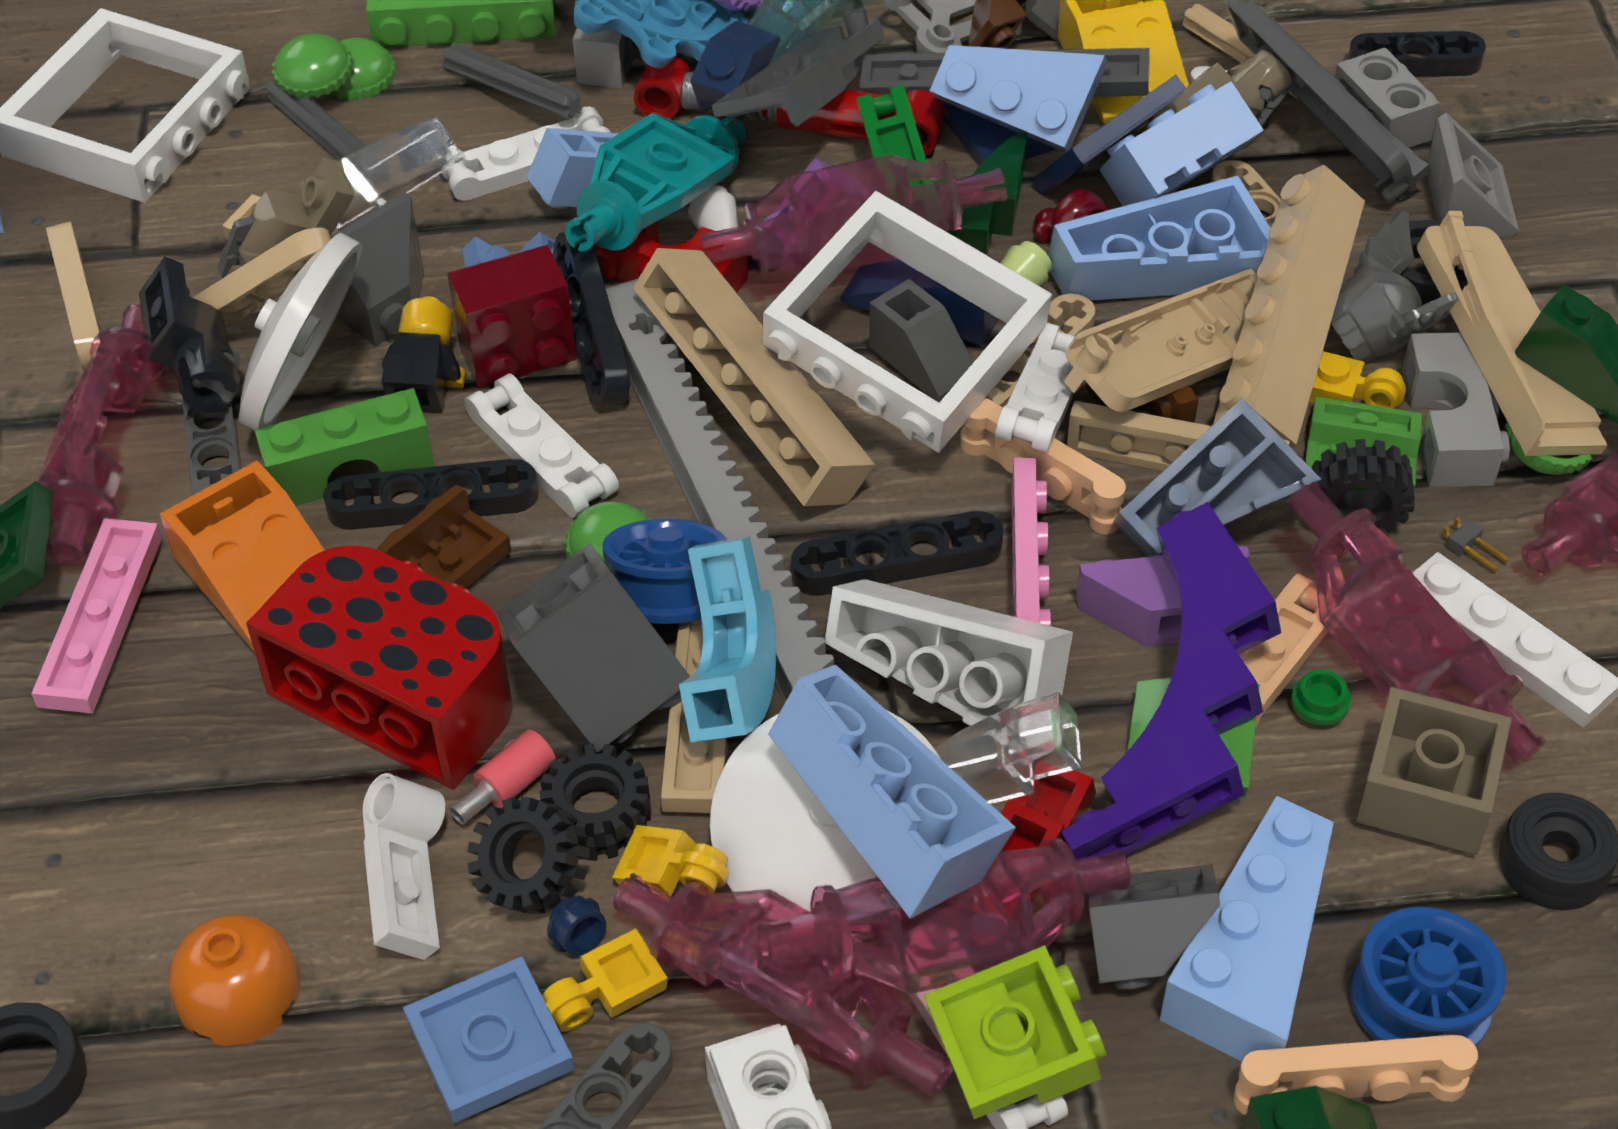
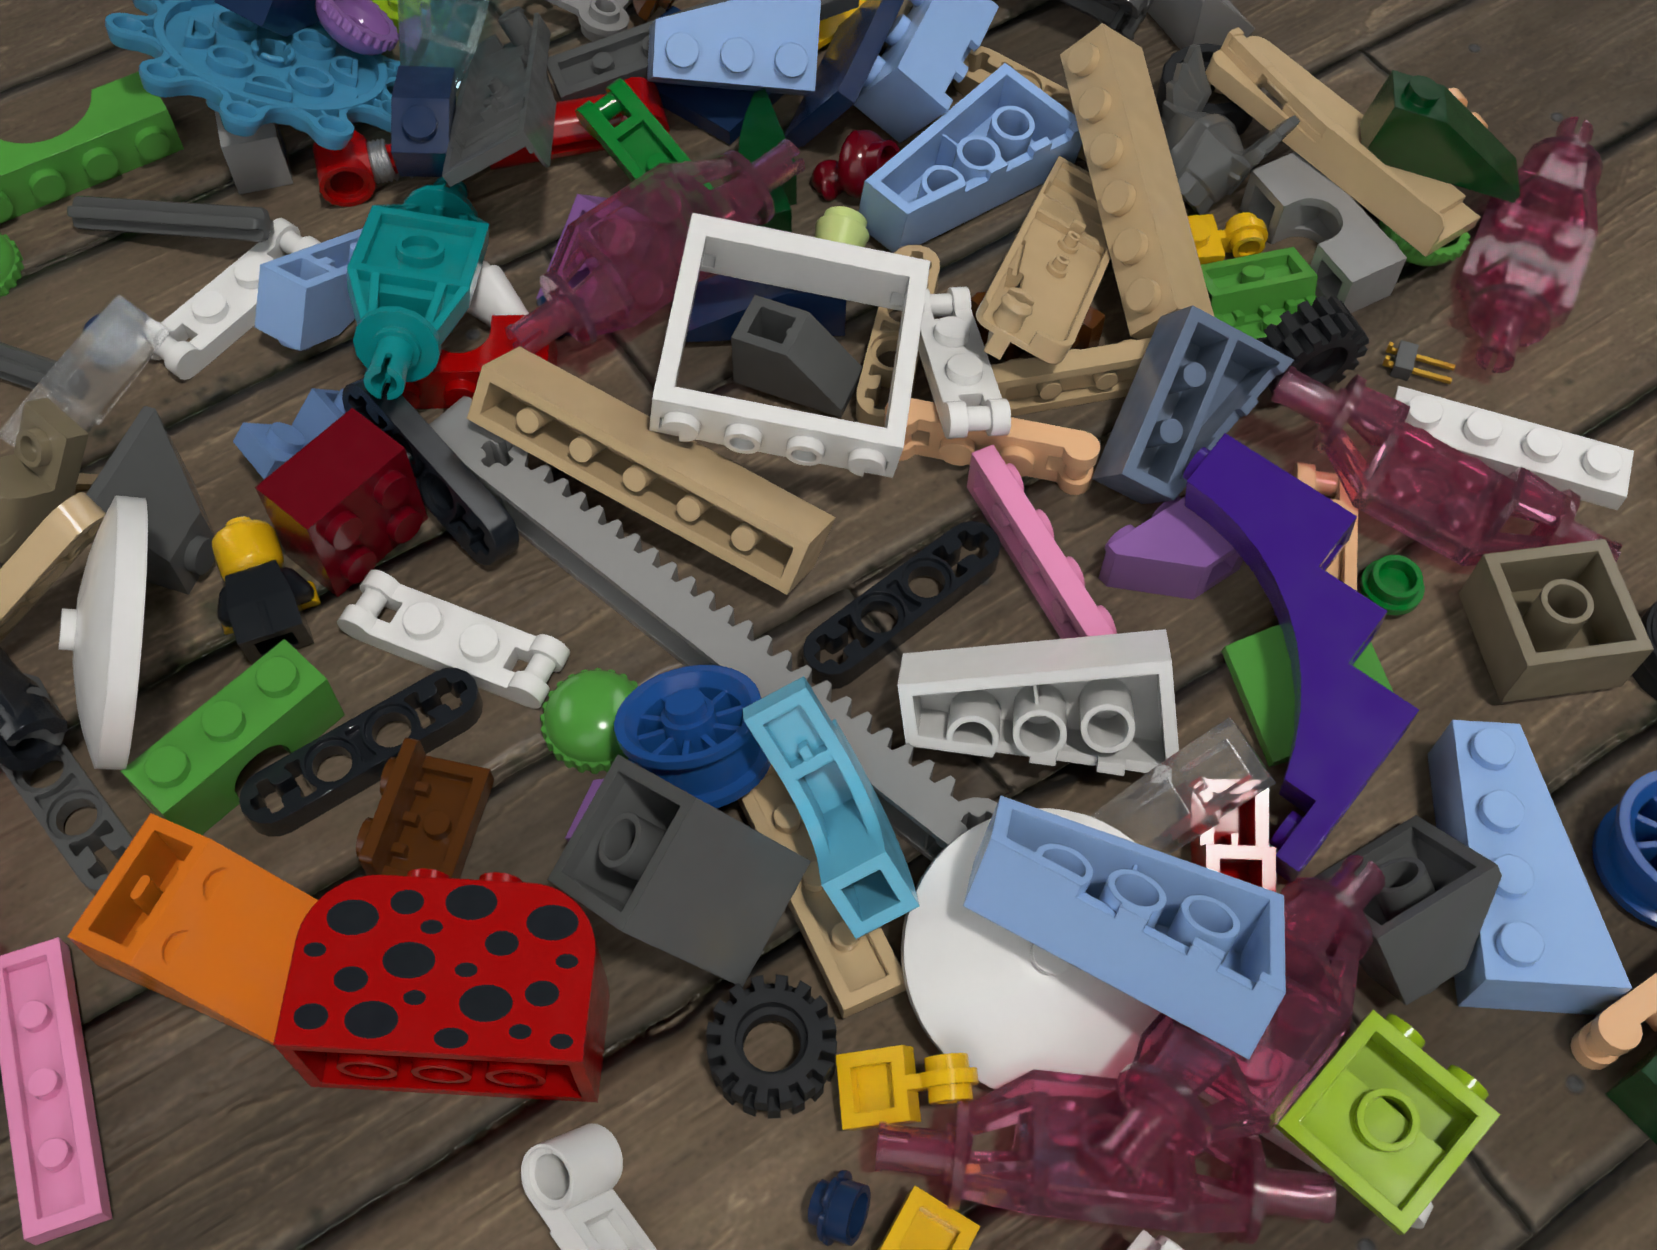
camera: 30 degrees left, 10 degrees up
coral piece [450,729,556,824] -> none
black tyre [467,796,590,914] -> none

